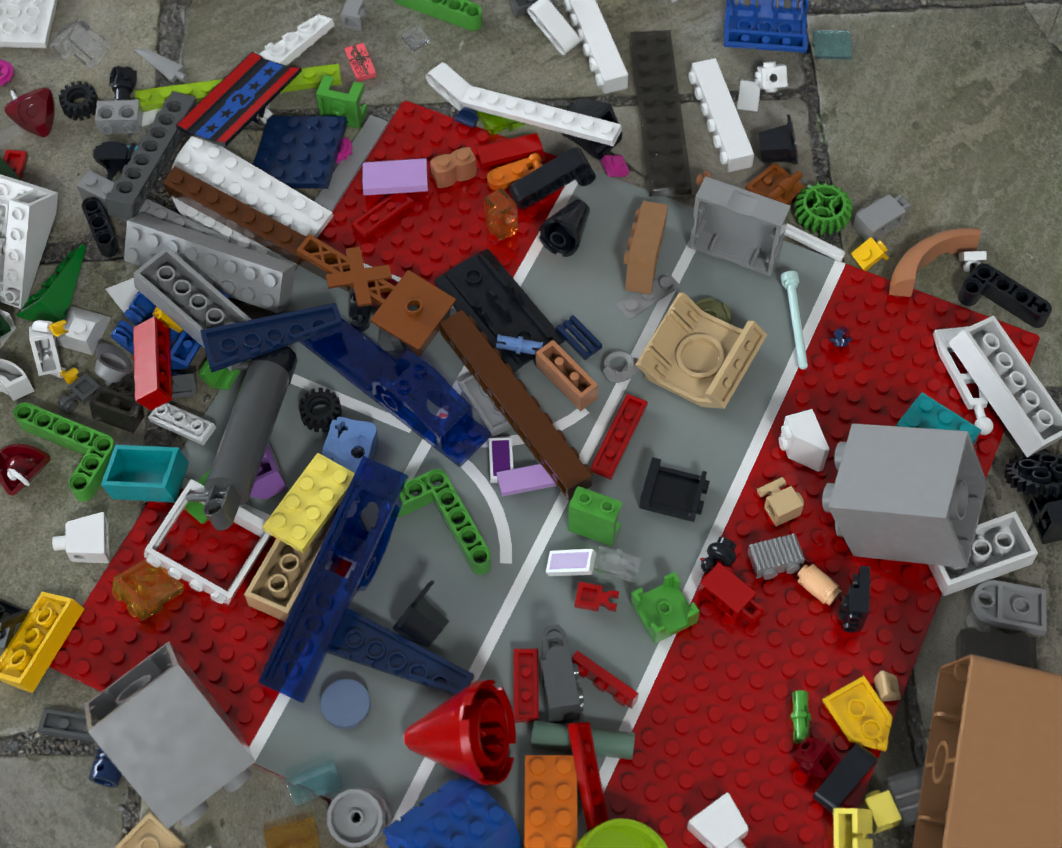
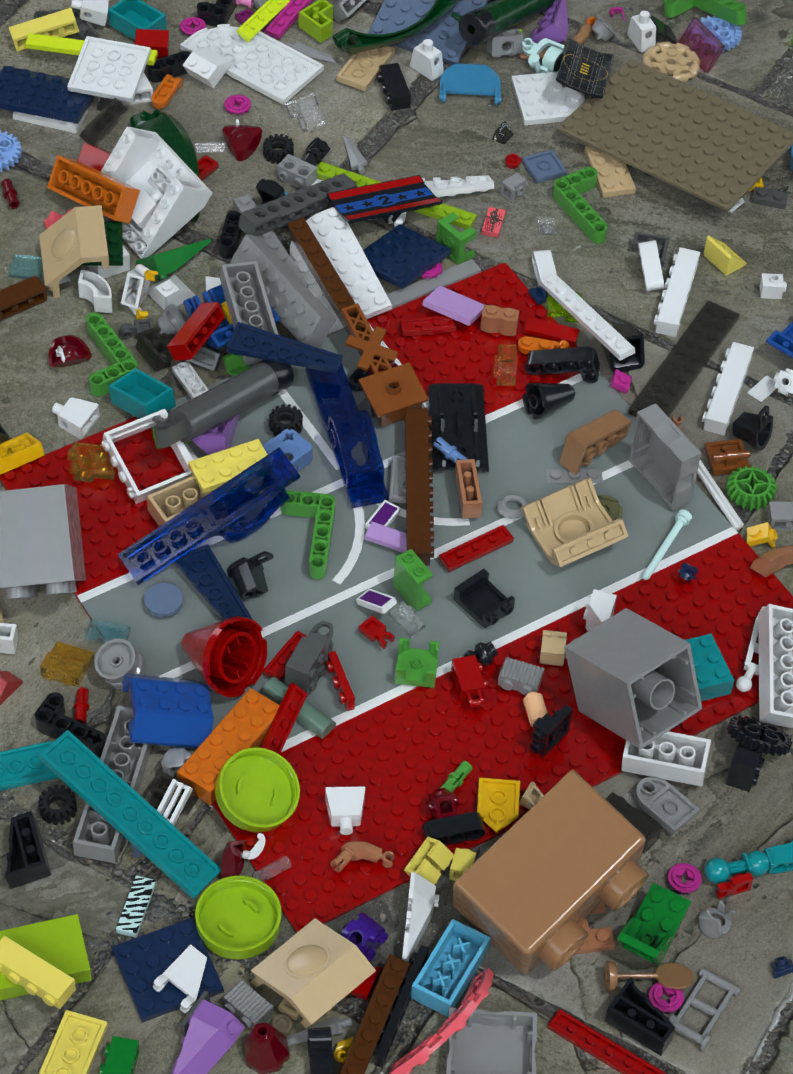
camera: 30 degrees right, 10 degrees down
dark blue tile [556,315,602,360] -> none

